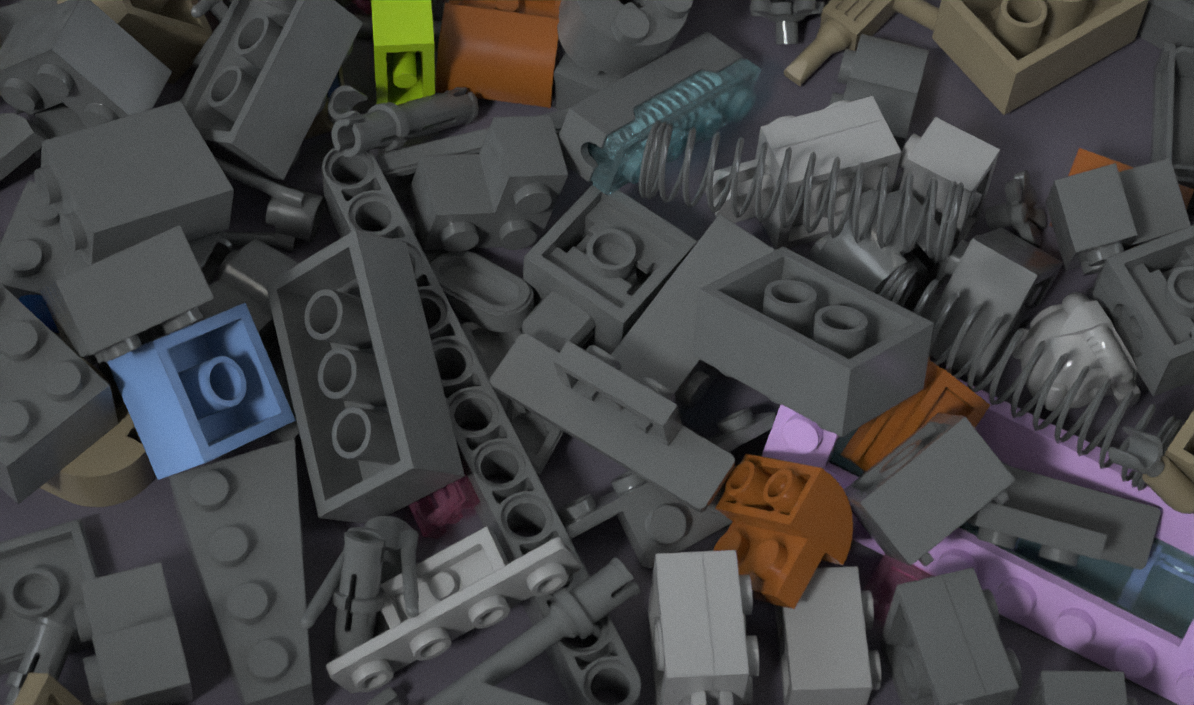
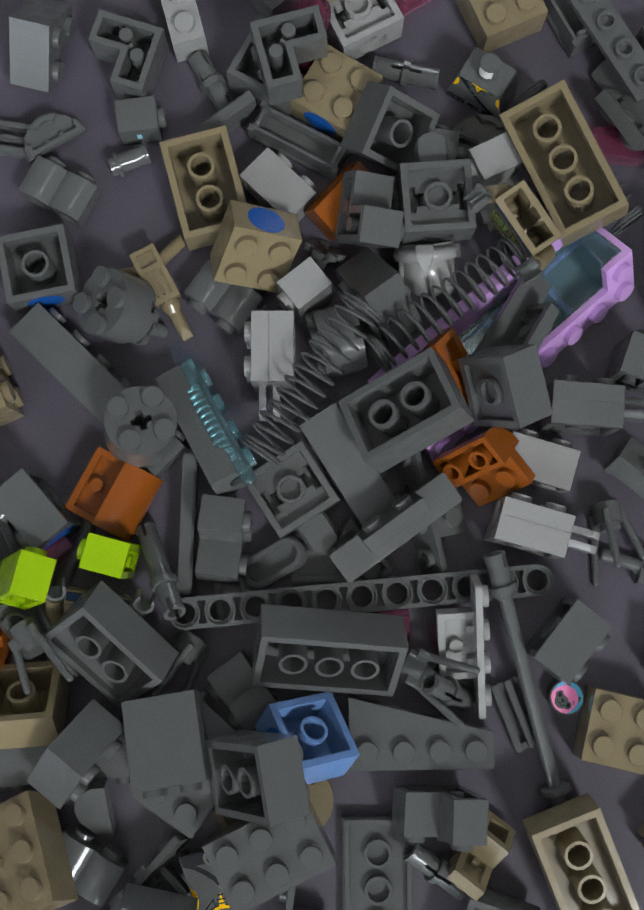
camera: 65 degrees left, 25 degrees up
none -> dark tan brick [210,200,302,293]
none -> light grey brick [239,147,317,222]

